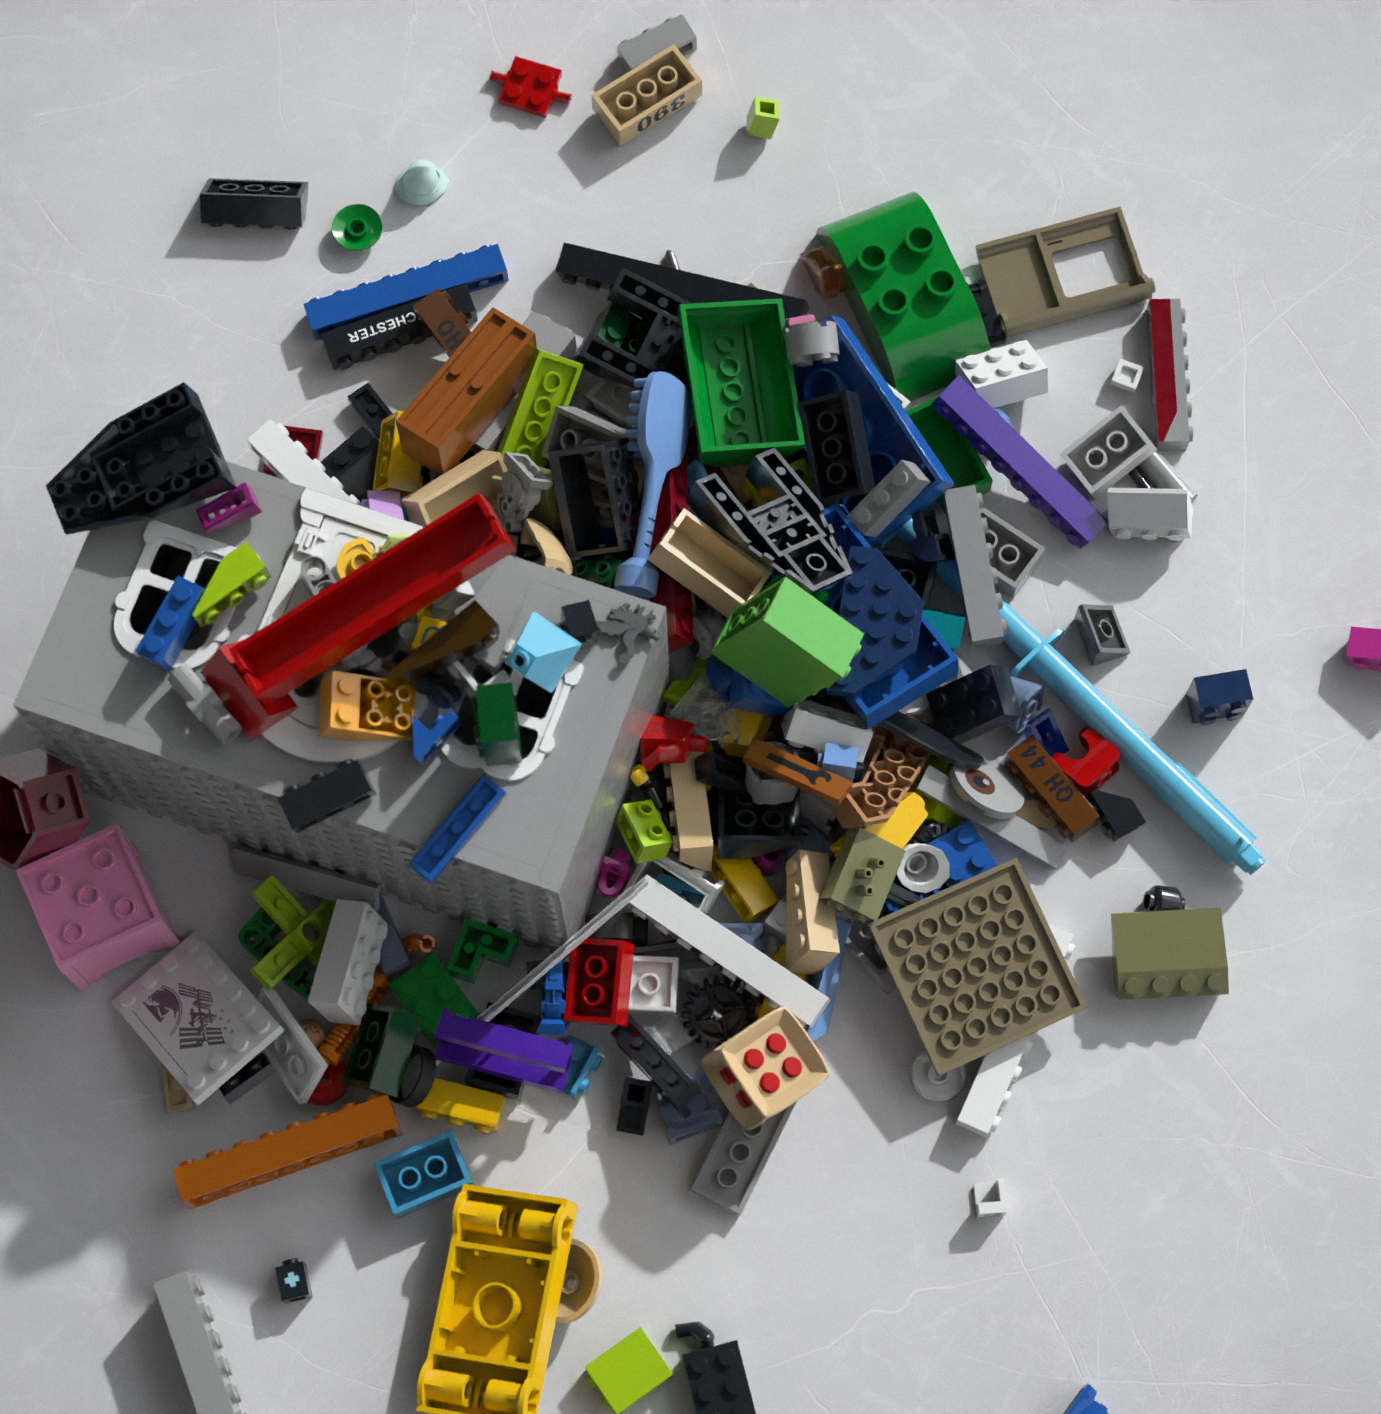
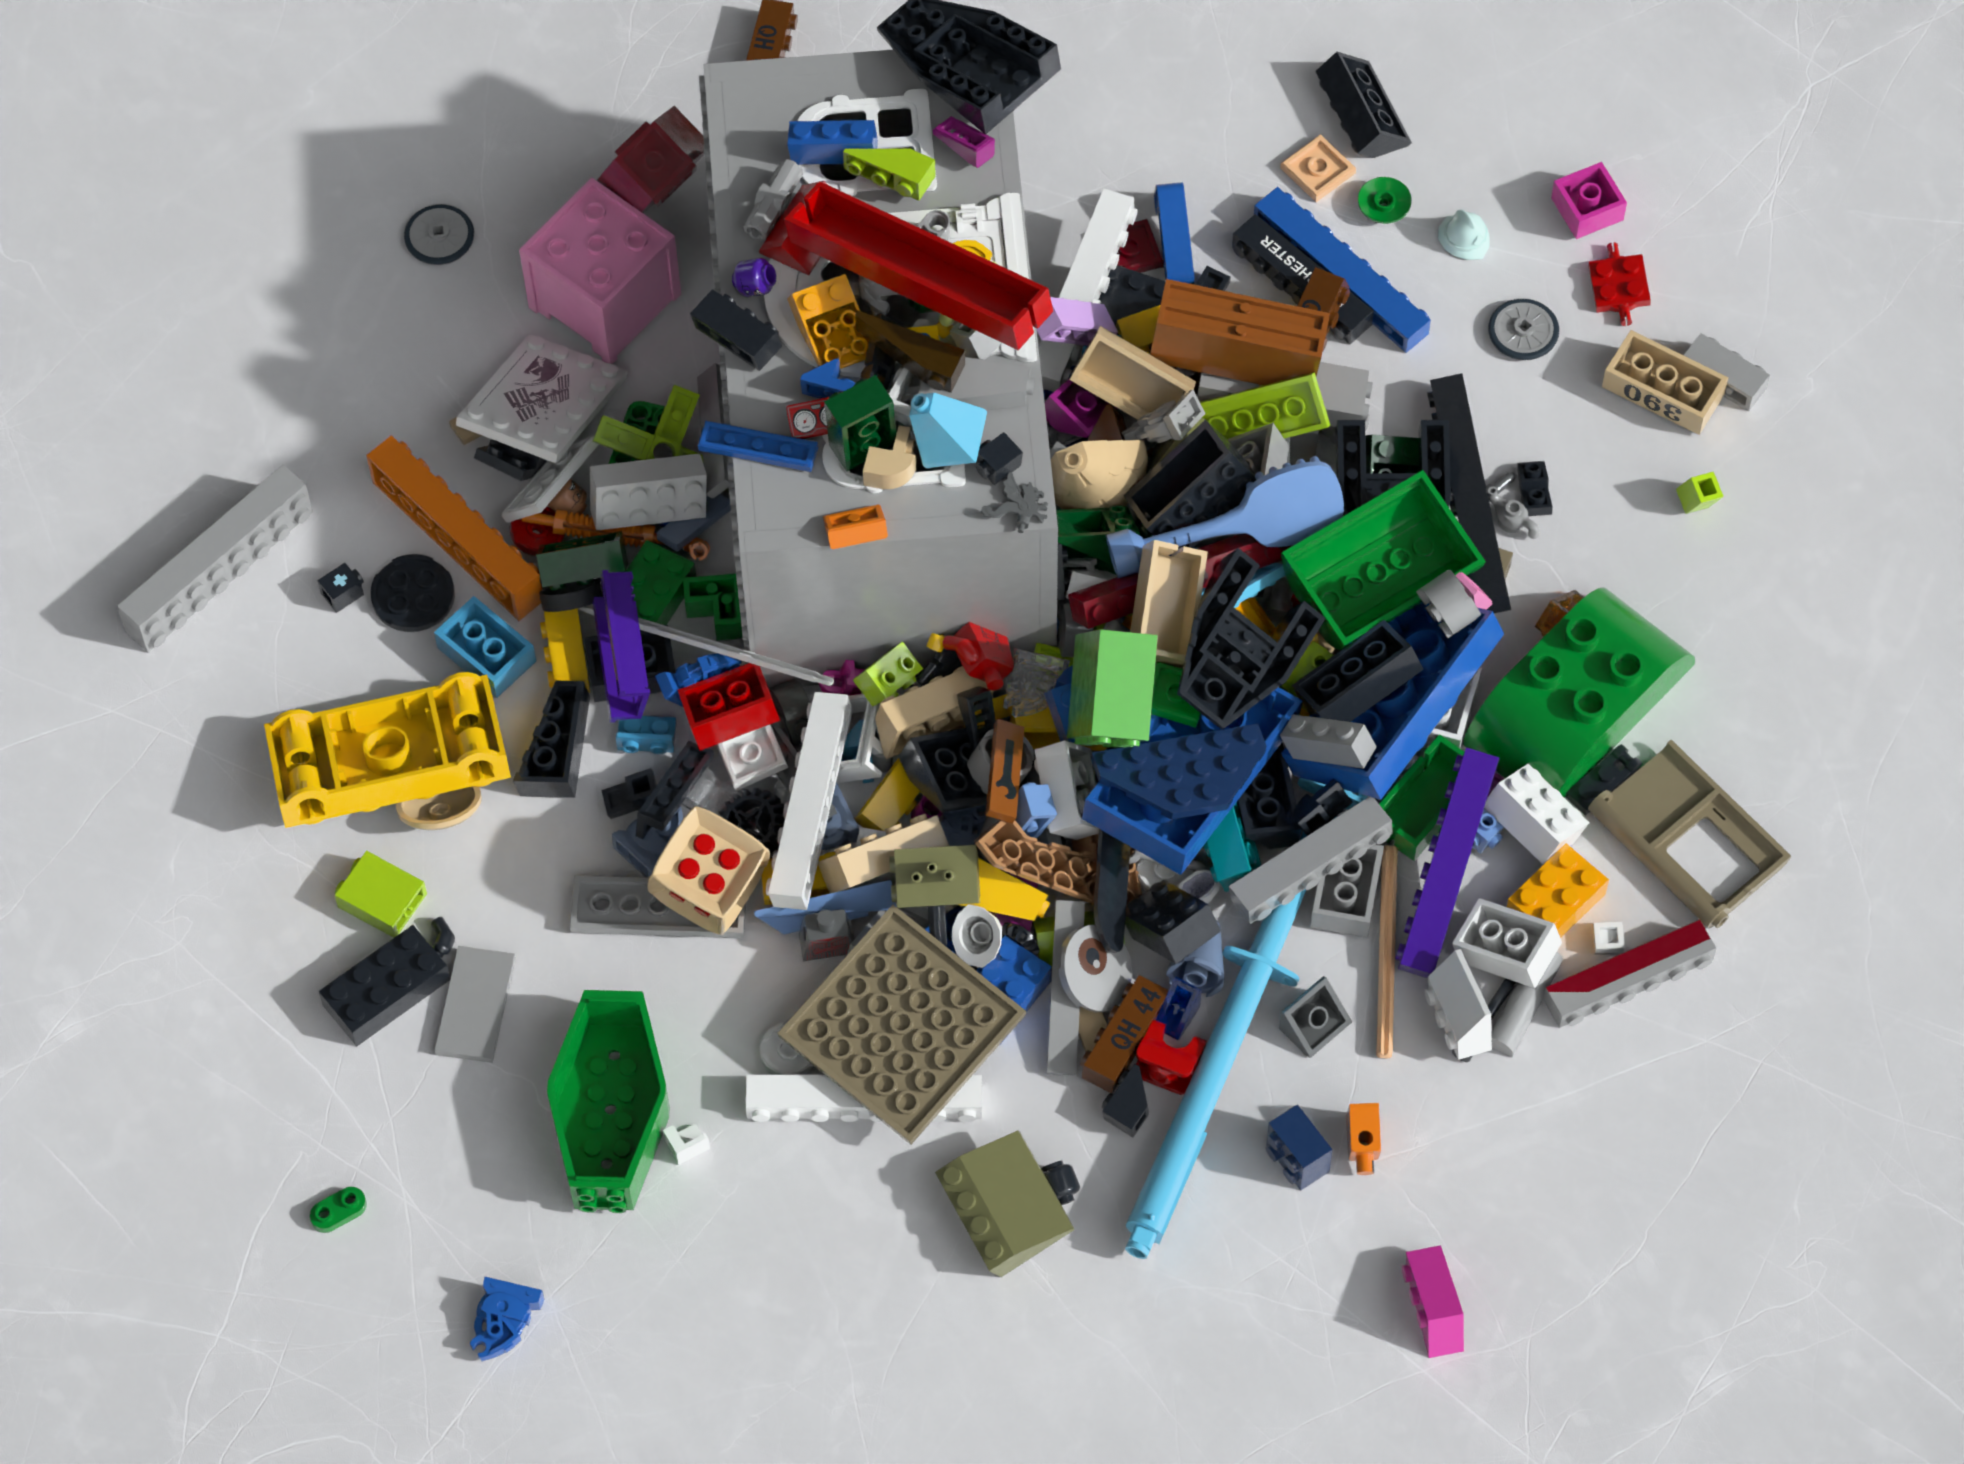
camera: 65 degrees right, 10 degrees down
none -> black tile [370,554,455,632]
none -> light grey tile [435,946,516,1063]
none -> black wedge [513,680,590,798]
none -> green container [547,990,670,1213]
none -> dark purple head [732,258,777,297]
none -> slope [786,397,829,439]
none -> dark grey torso [799,909,855,962]
none -> orange slope [823,504,888,549]
none -> tan brick [863,425,916,489]
none -> blue beam [1154,182,1194,284]
none -> light nougat tile [1280,134,1356,202]
none -> orange torso [1346,1103,1381,1175]
none -> light nougat axle [1376,845,1398,1059]
none -> light grey wheel [1488,299,1559,360]
none -> light grey piece [1488,487,1539,539]
none -> light orange brick [1507,843,1609,938]
none -> black slope [1517,461,1553,516]
none -> dark pink brick [1551,162,1627,239]

